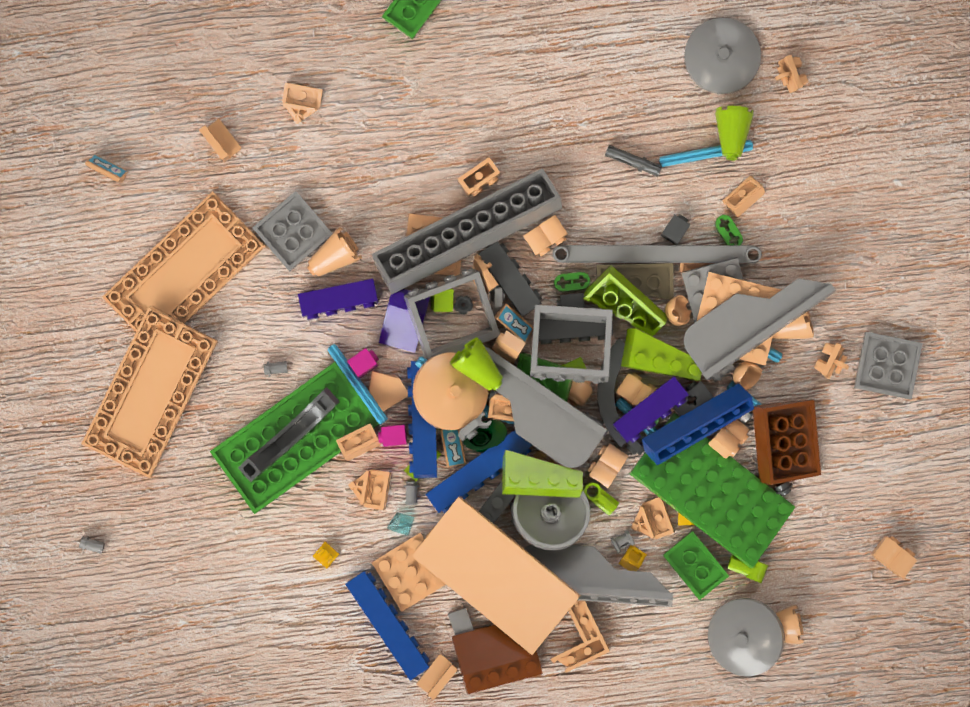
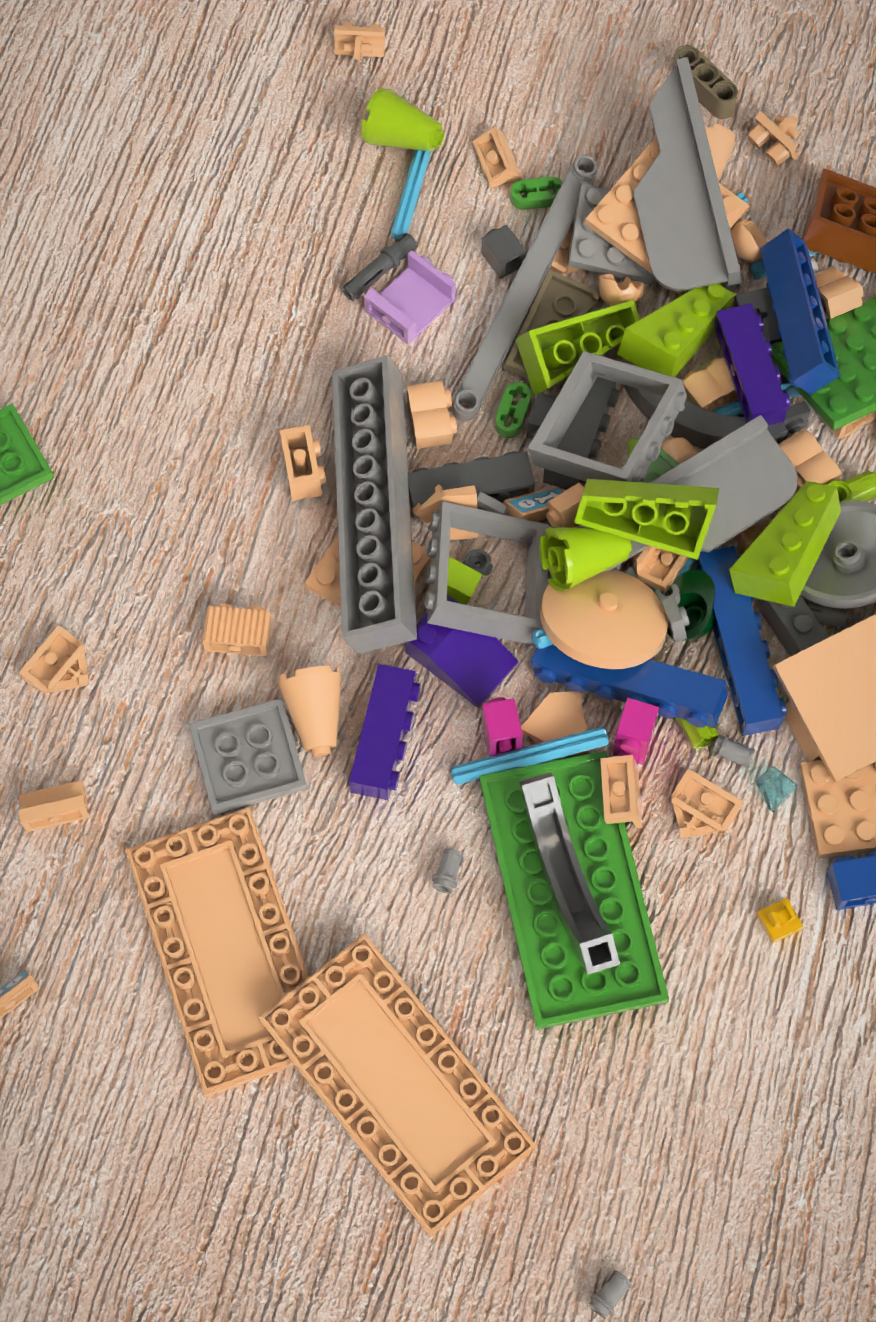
camera: 65 degrees left, 20 degrees down
slope [440,429,466,468] -> none
light grey dish [684,18,761,94] -> none
light grey plate [854,332,923,400] -> none
none -> light nougat brick [202,603,272,656]
none -> lavender panel [364,250,456,345]
none -> lime wedge [574,479,719,560]
none -> dark tan beam [672,45,738,119]

